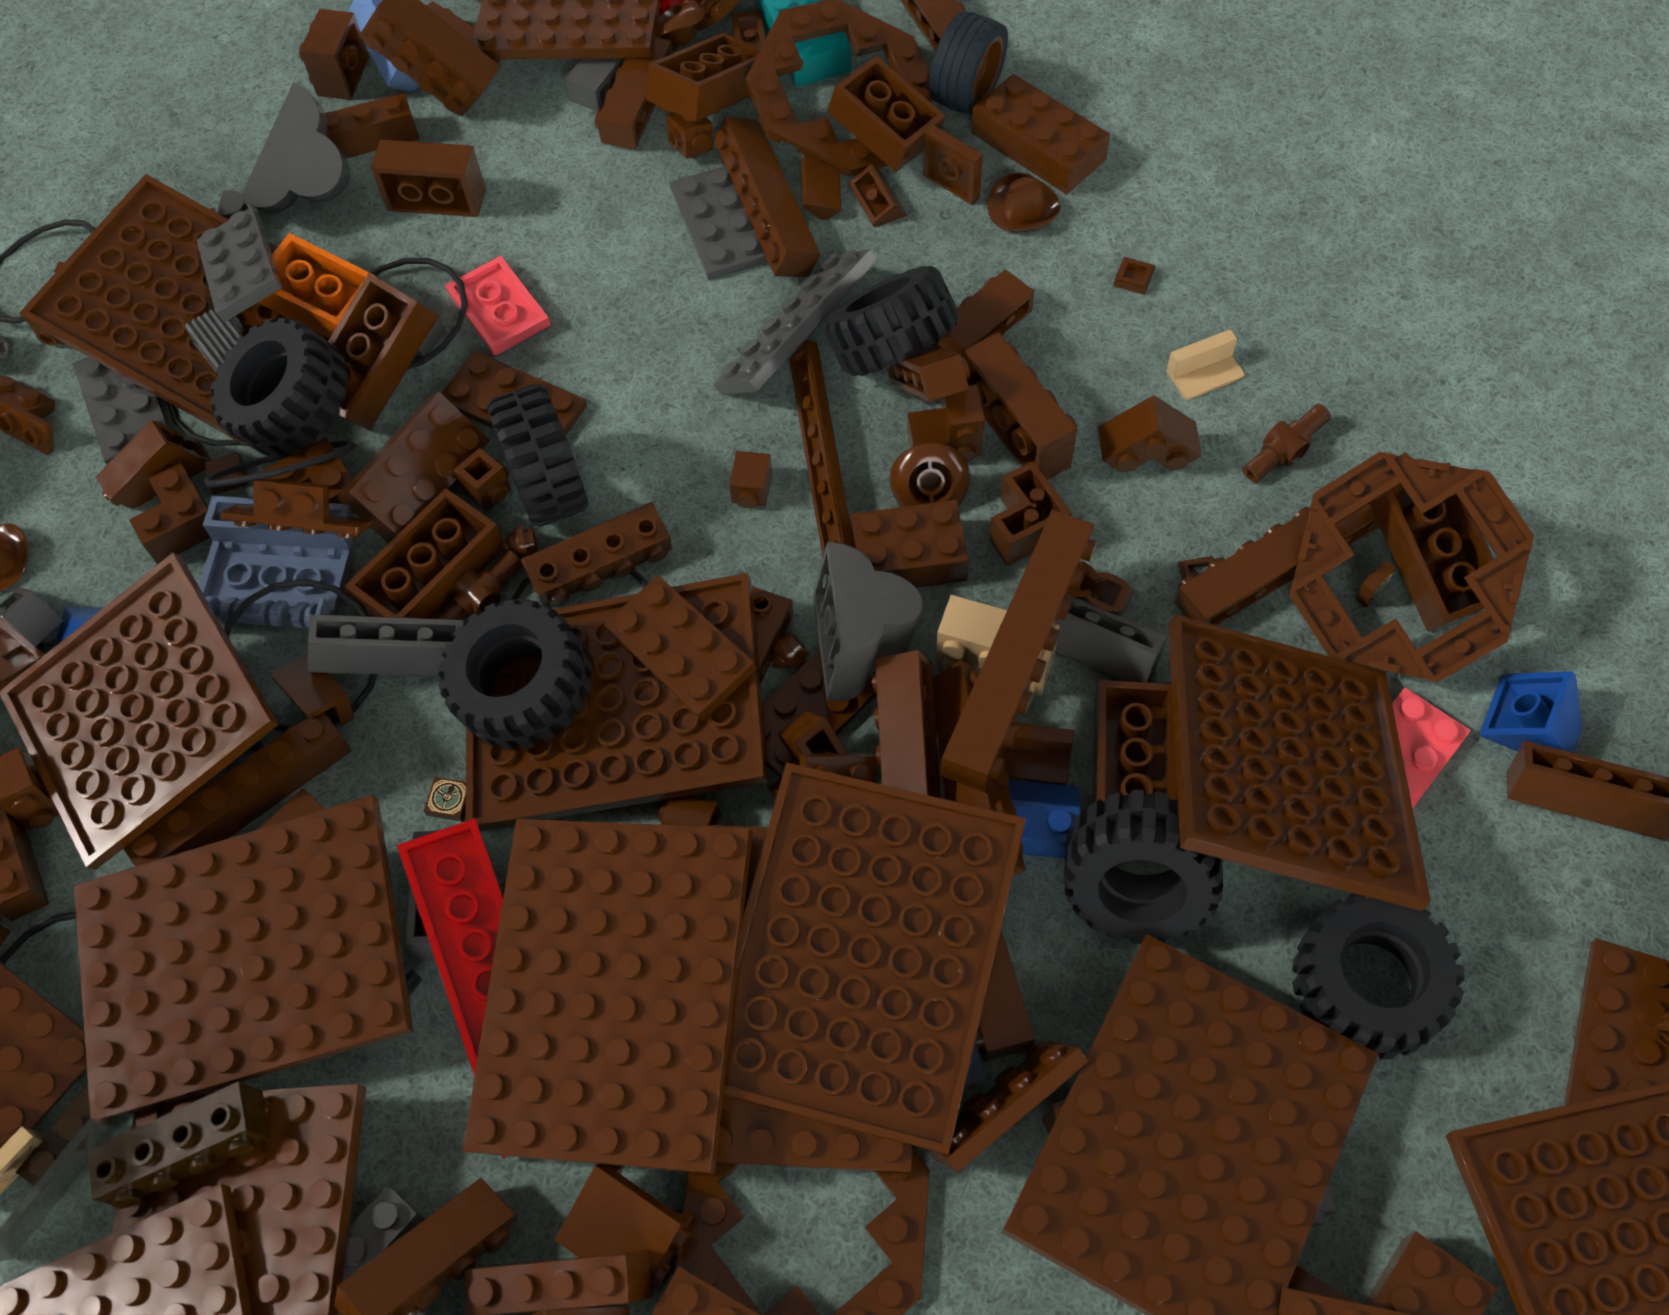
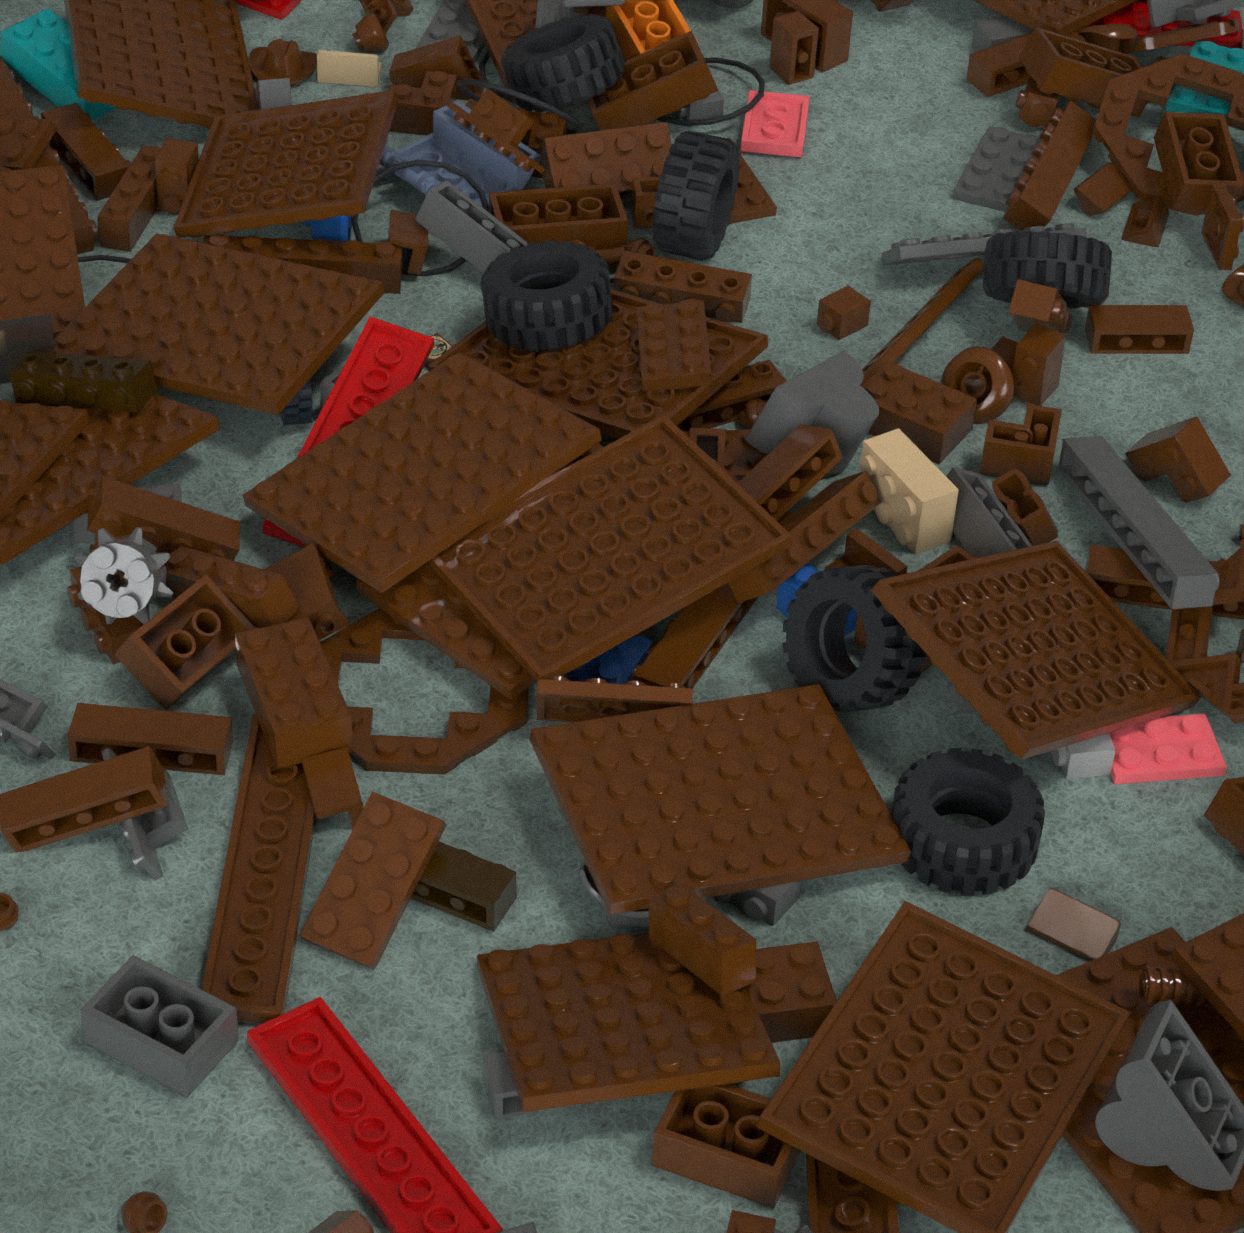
camera: 35 degrees right, 20 degrees down
reddish brown brick [940,510,1097,792] -> none
reddish brown brick [963,332,1078,480] -> none
none -> tan panel [317,50,382,87]
none -> reddish brown cone [352,13,389,53]
none -> reddish brown brick [769,11,819,85]
none -> reddish brown slope [1026,888,1121,961]
none -> dark grey brick [1058,436,1219,609]

